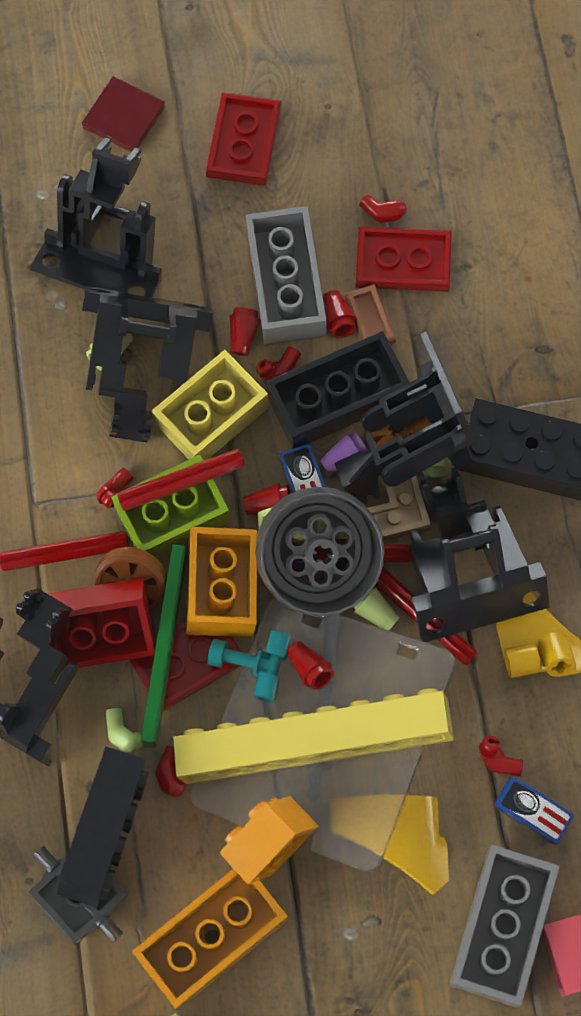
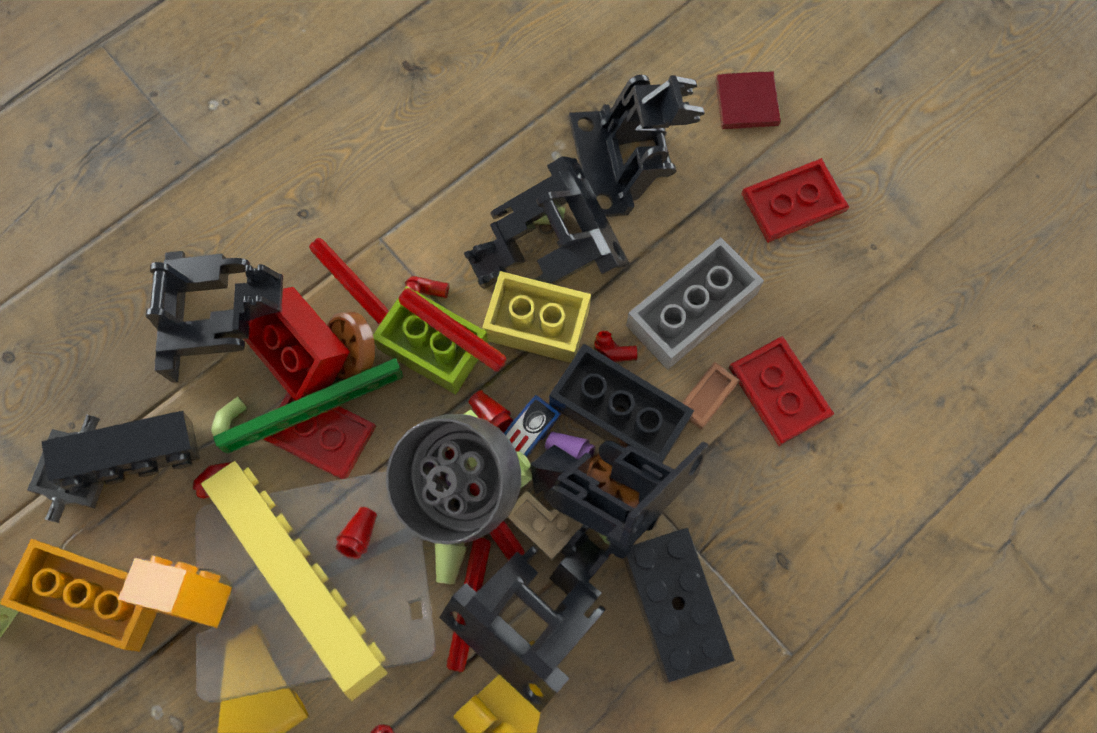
camera: 55 degrees right, 0 degrees up
light orange brick [186,527,257,637] -> none
teal bar [207,630,292,703] -> none
red cone [229,307,261,356] -> none
red cone [323,290,357,338] -> none
red arm [359,194,407,223] -> none

